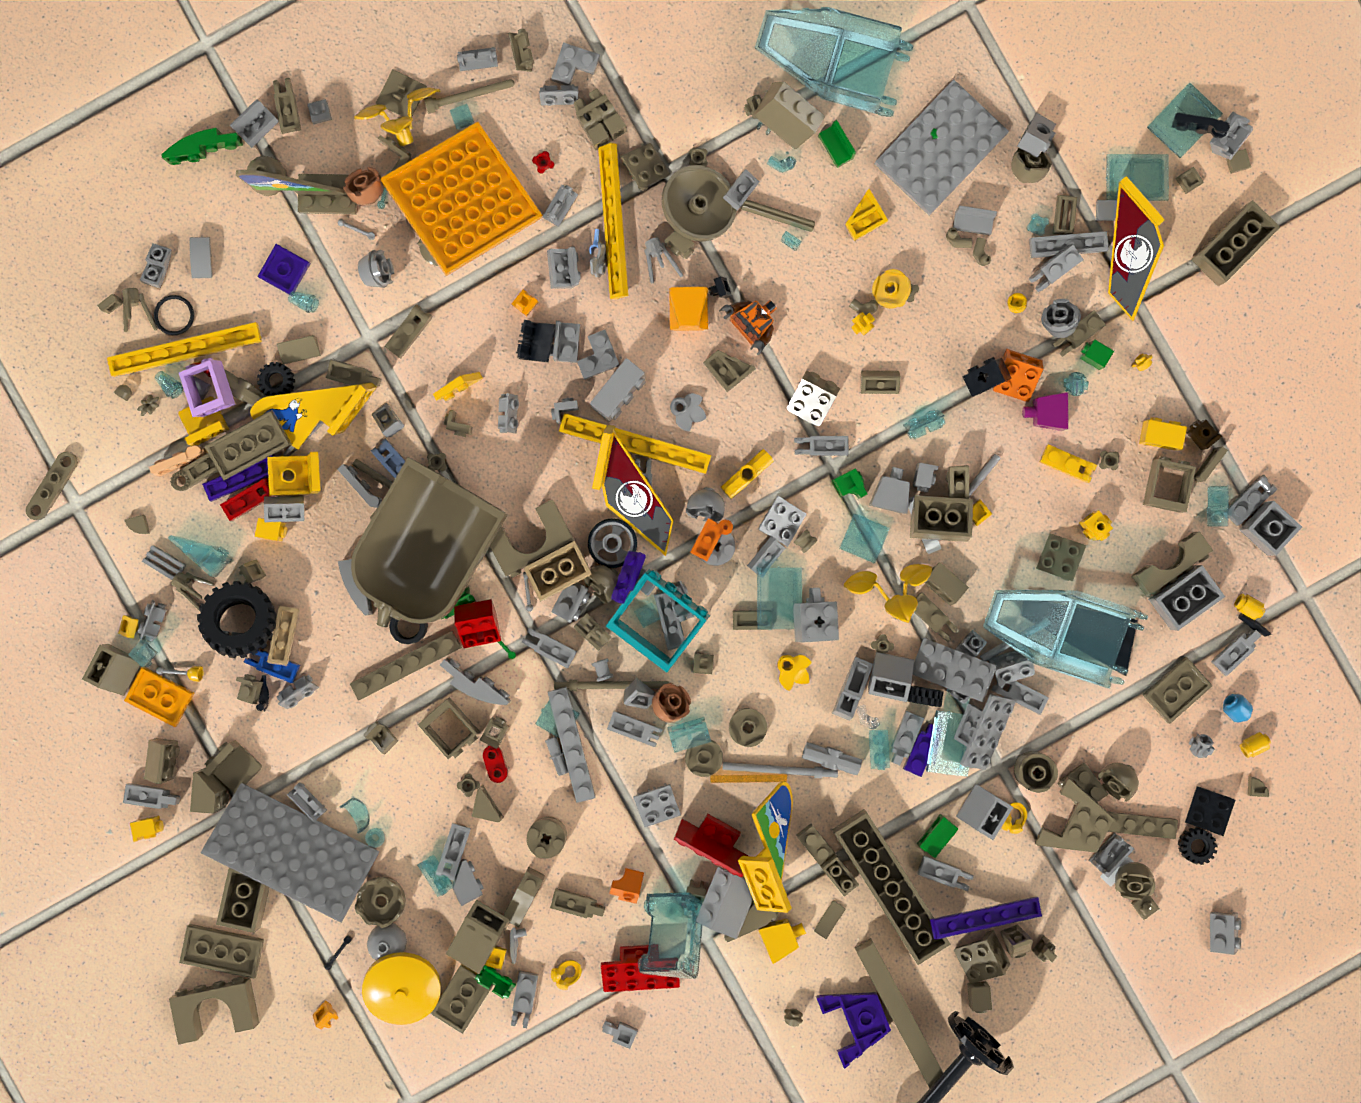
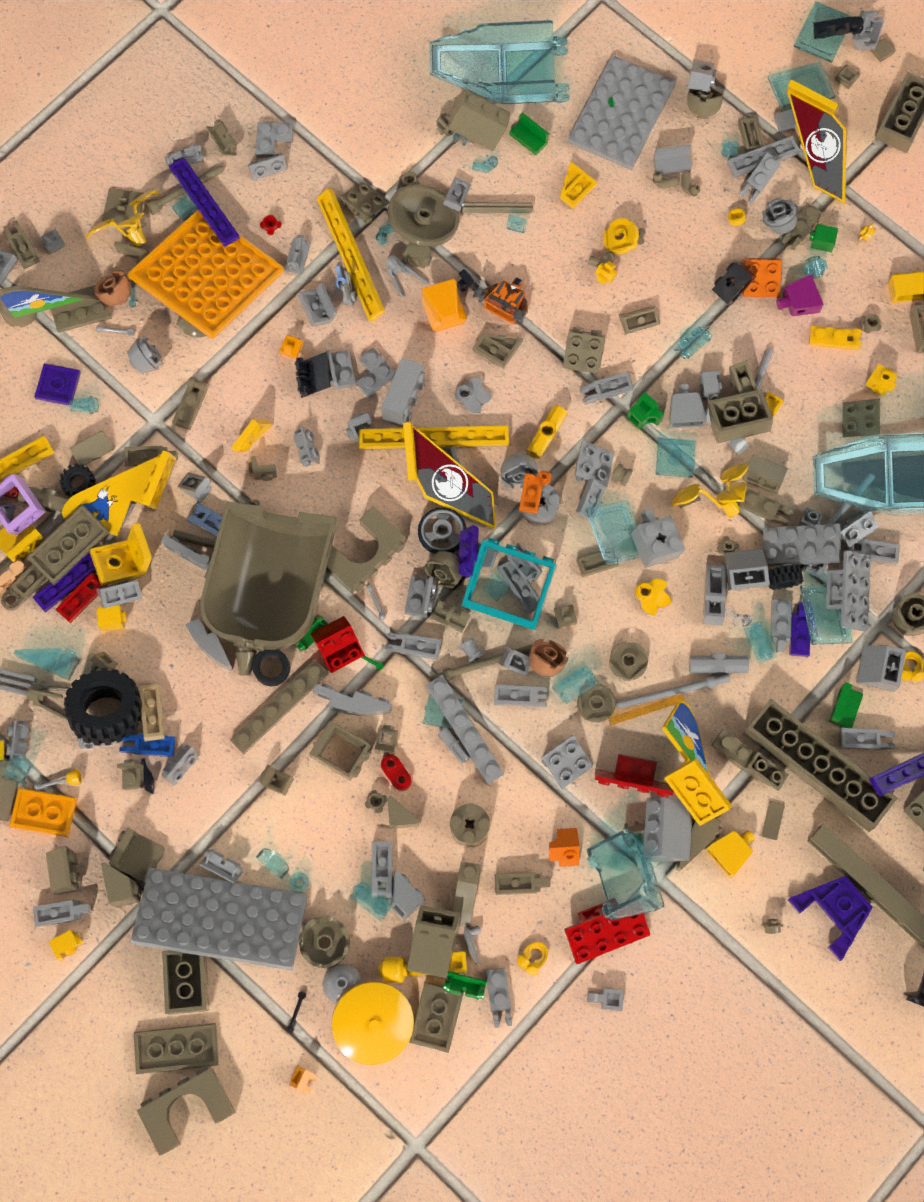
camera: 20 degrees left, 15 degrees down
tan slope [524,541,592,602] -> none
dark tan hips [574,89,627,151] -> none
none -> dark purple tile [169,158,240,247]
none -> clear light blue arm [375,224,395,245]
none -> yellow head [379,956,410,983]

